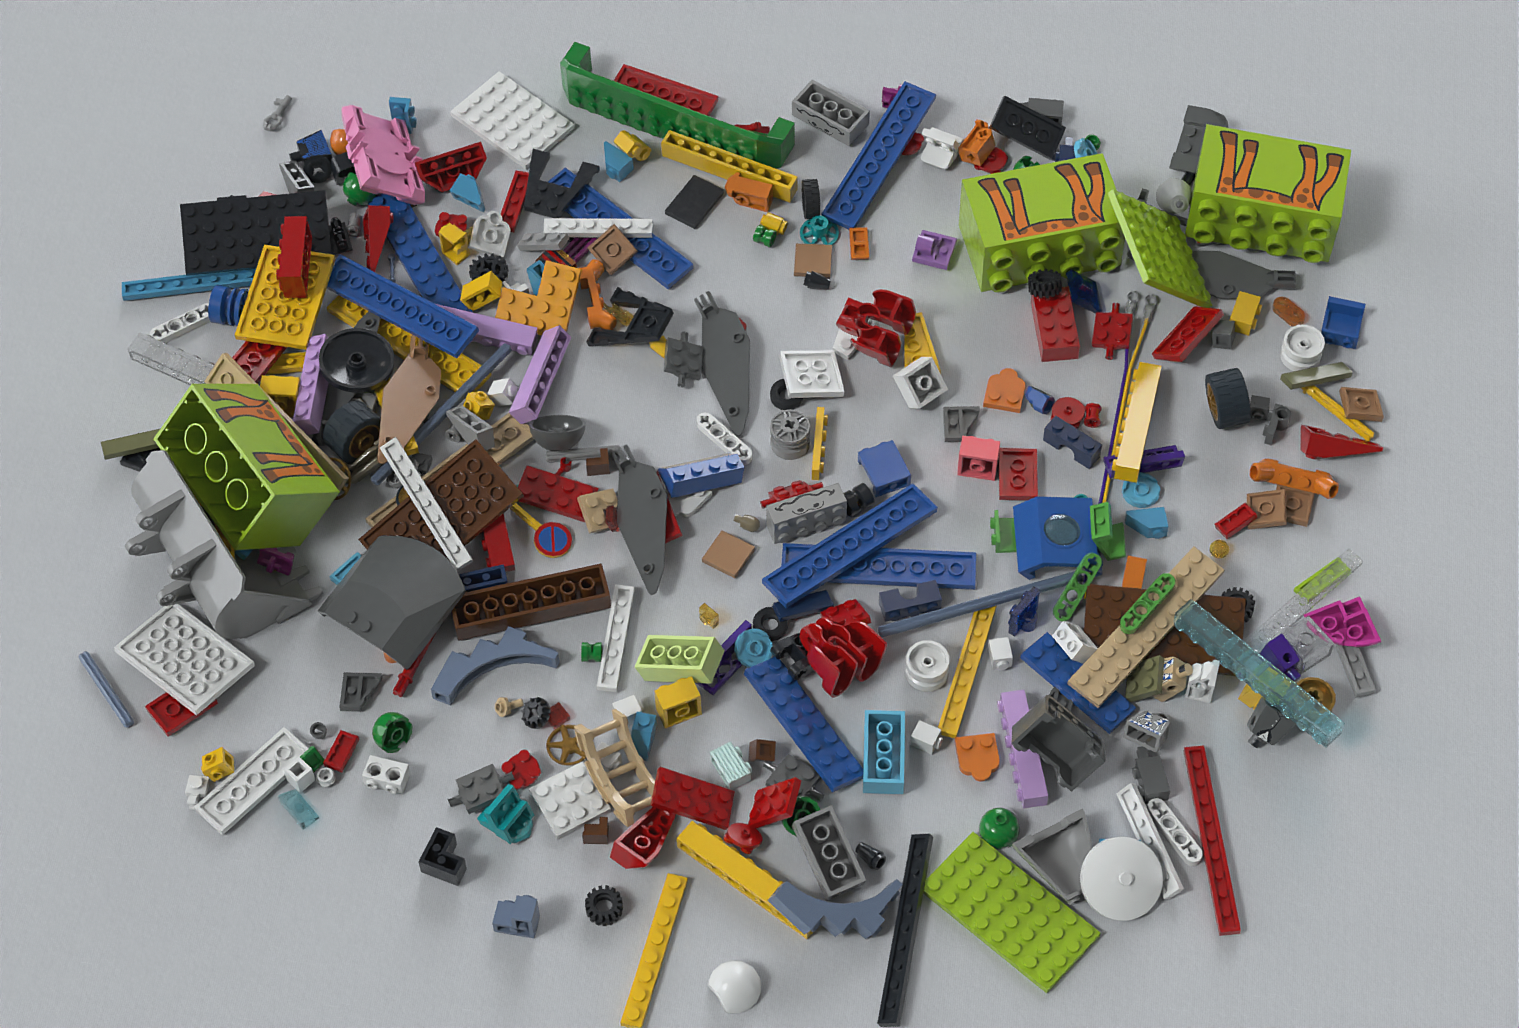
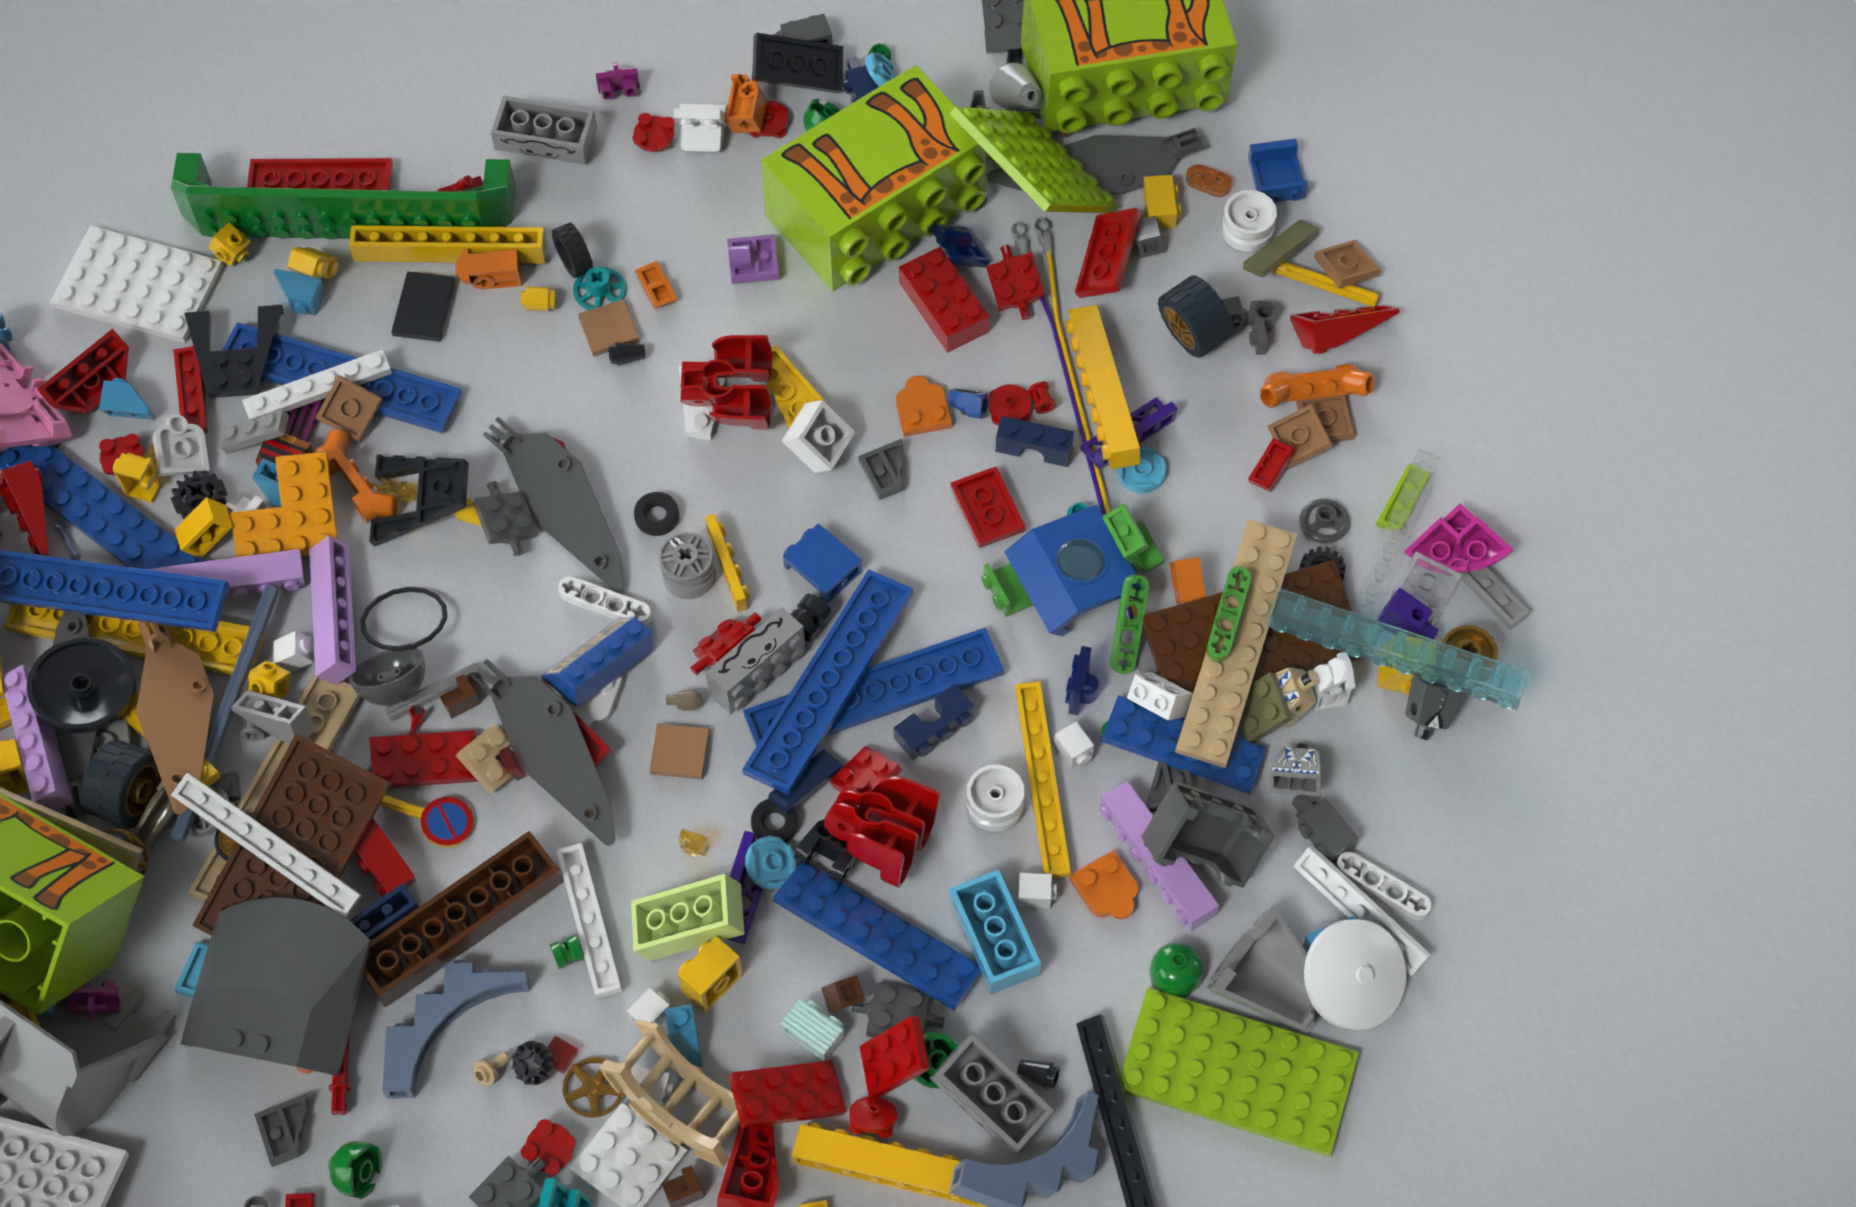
camera: 25 degrees left, 5 degrees up
green wheel [753,225,777,248] -> none
white plate [779,350,844,398] -> none
blue plate [821,81,936,230] -> none
sand blue axle [878,571,1083,638] -> none
coral brick [957,436,1000,481] -> none
black tyre [1028,269,1062,298] -> none
dark azure slope [1125,507,1169,539] -> none
red plate [1183,745,1241,936] -> none
clear yellow plate [1209,539,1229,558] -> none
none -> yellow brick [208,222,251,267]
none -> black piece [360,587,447,651]
none -> dark grey piece [1299,499,1349,543]

